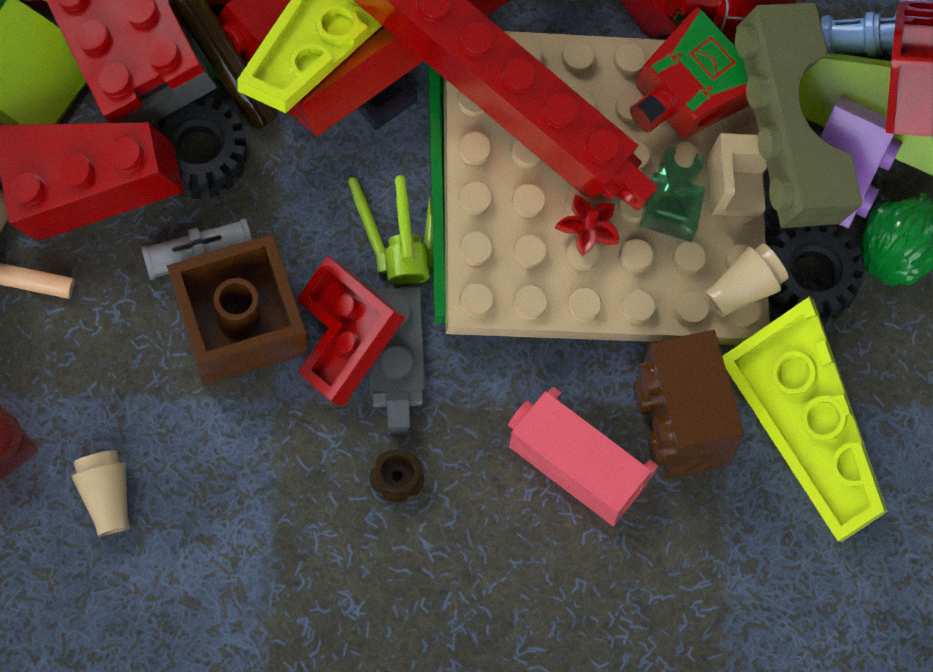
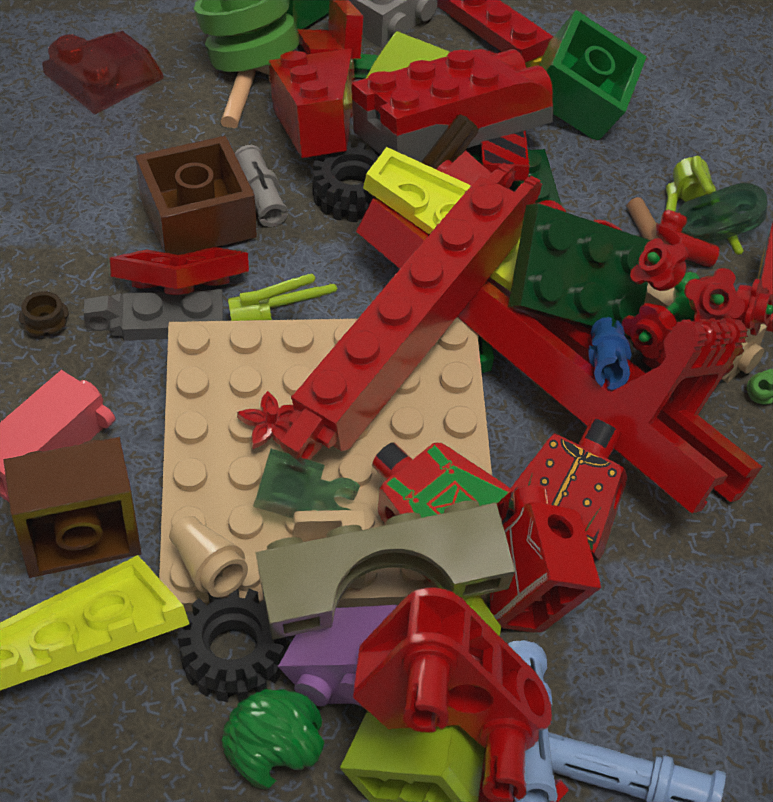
camera: 90 degrees right, 20 degrees down
tan cone [71,450,131,536] -> none

